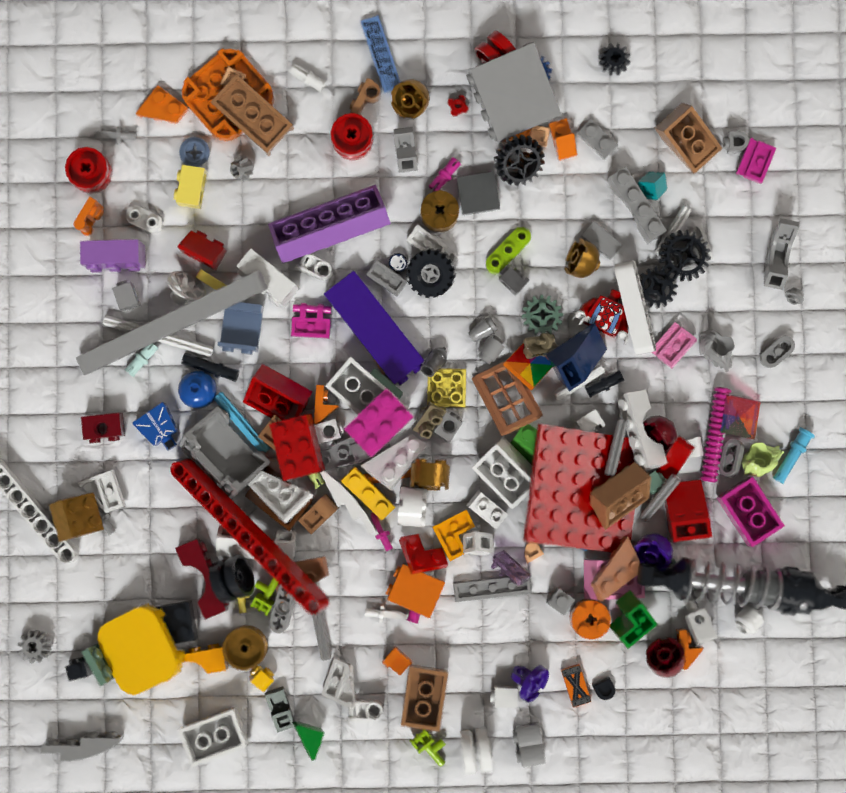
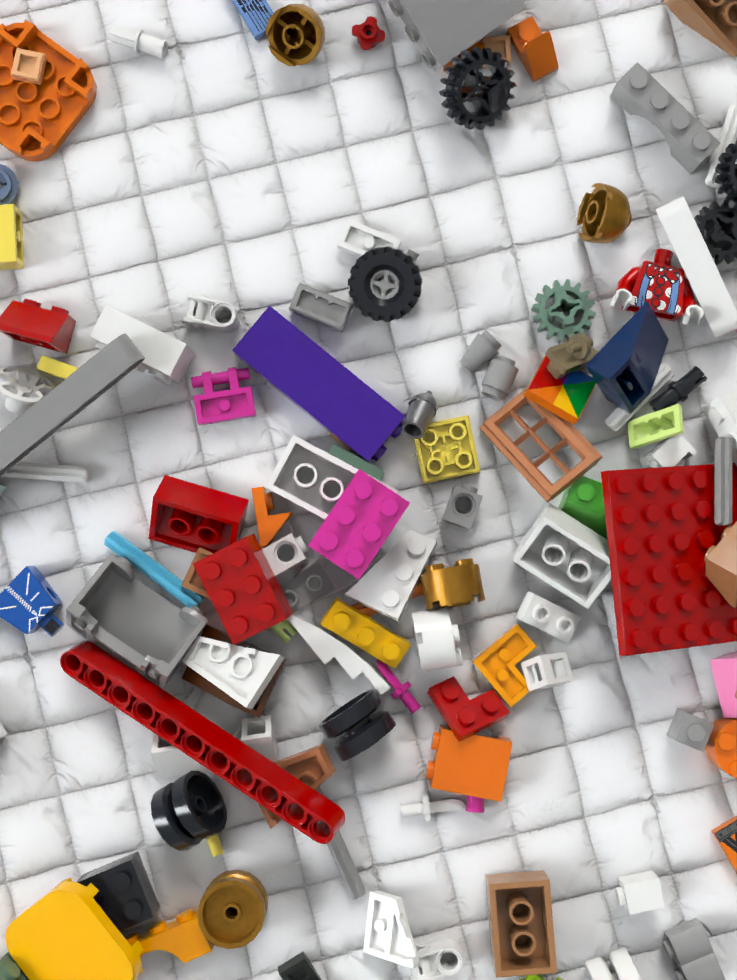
camera: 10 degrees left, 0 degrees up
dark red arch [175,538,230,620] -> none
blue cylinder [178,371,217,409] -> none
black pin [181,353,240,382] -> none
medium nougat plate [211,74,294,157] -> none
sand blue panel [217,302,264,355] -> none
light grey gear [230,156,254,181] -> none
yellow plate [249,665,275,692] -> none
lime arm [250,578,278,616] -> none
medium lavender brick [268,185,391,264] -> none
light grey beam [270,585,296,633] -> none
medium nougat plate [298,494,339,534] -> none
red wheel [331,113,373,160] -> none
medium nougat plate [349,78,381,115] -> none
orange panel [382,646,413,675] -> none
tile [389,253,408,273] -> none
light grey brick [393,127,418,173] -> none
dark tan hips [412,402,447,439] -> none
pearl gold brick [421,190,459,232] -> none
dark pink pin [428,157,461,192] -> none
light grey tile [453,574,532,602] -> none
dark grey tile [456,171,500,216] -> none
lime plate [485,227,531,274] -> none
clear purple plate [491,550,532,586] -> none
flat silver brick [499,266,529,296] -> none
dark purple tile [511,665,549,703] -> none
light nougat tile [524,542,544,564] -> none
light grey plate [577,119,618,160] -> none
light grey tile [581,221,623,260] -> none
teal panel [638,172,667,200] -> none
none -> black wheel [319,688,396,761]
none -> yellowish green slope [627,404,684,449]

